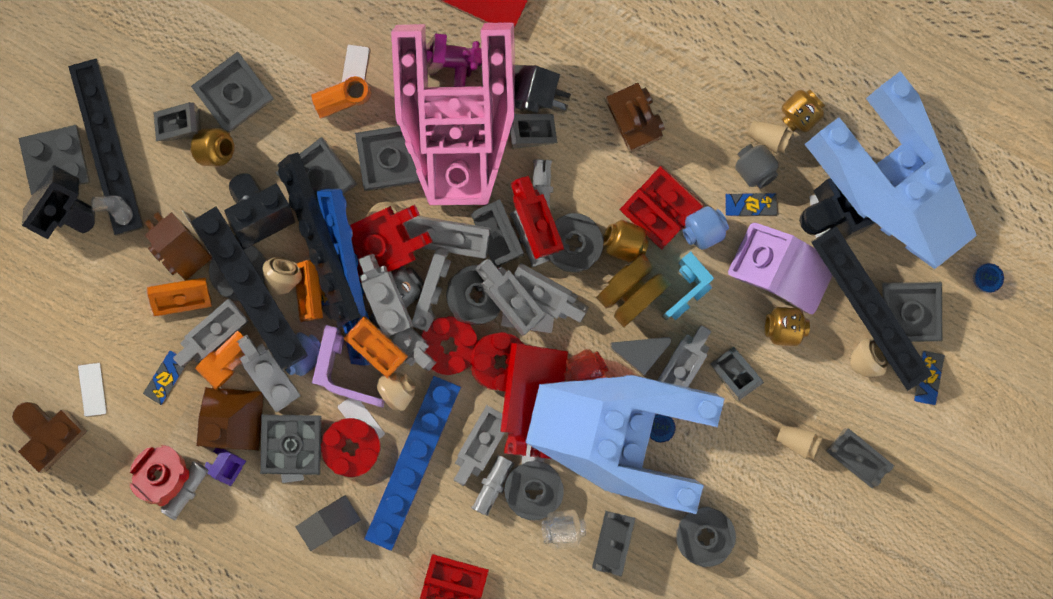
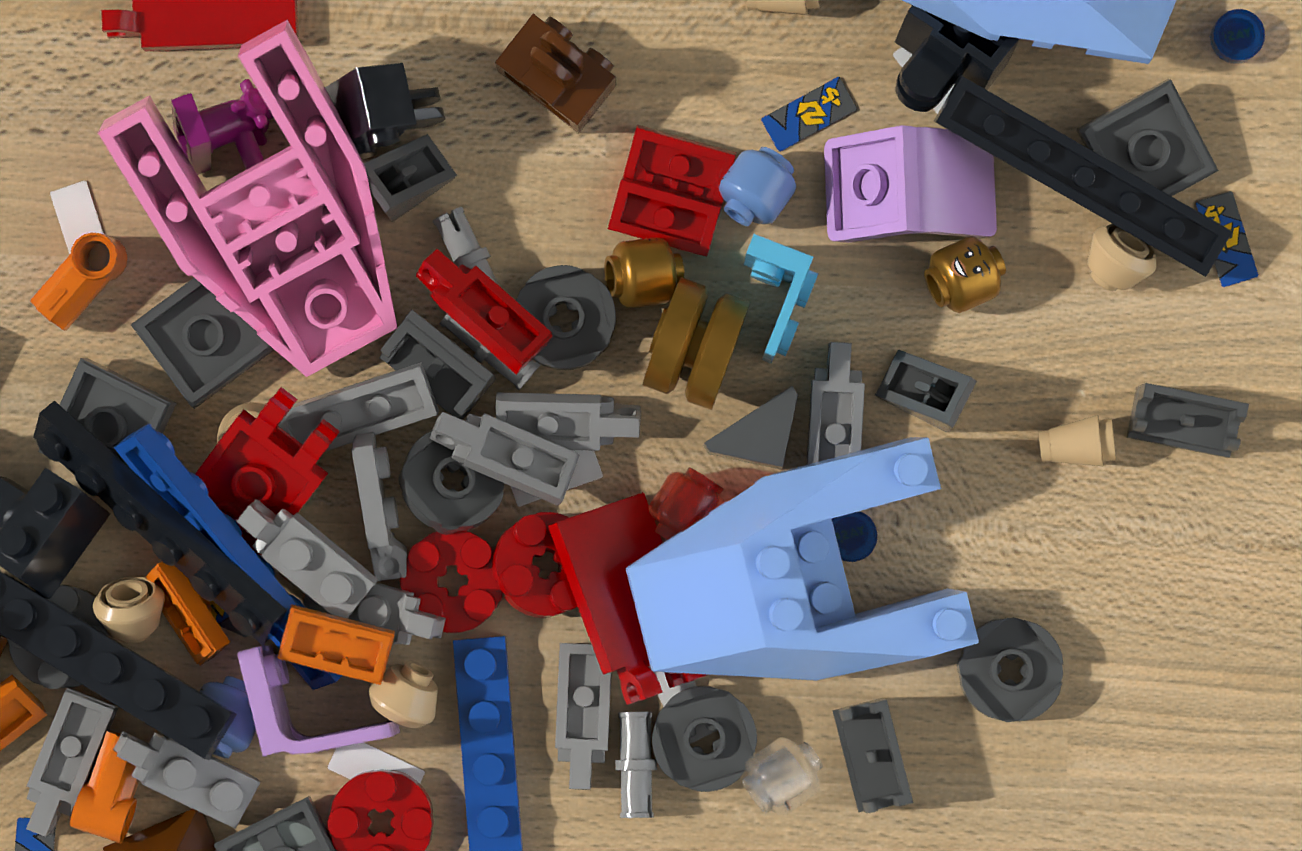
camera: 20 degrees left, 0 degrees up
dark grey head [391,266,424,308] -> none
dark grey head [735,144,779,189] -> none

